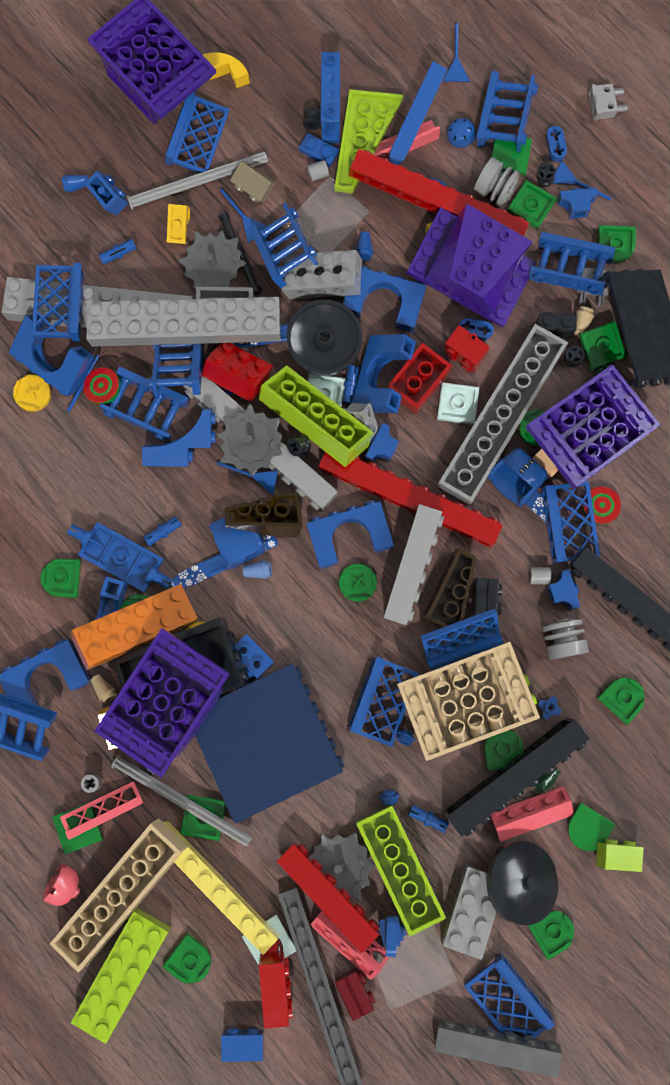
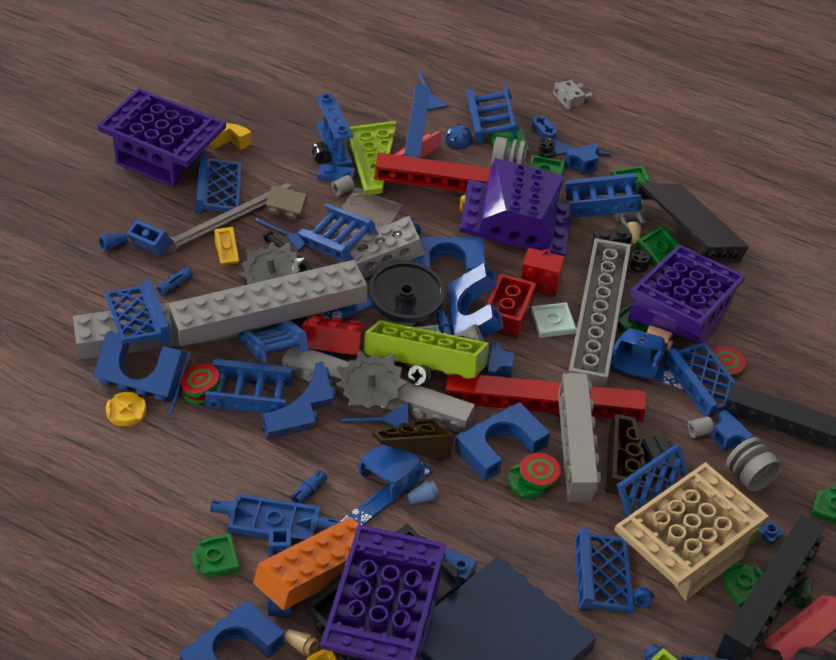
camera: 25 degrees left, 35 degrees down
none -> red tile [519,453,561,490]

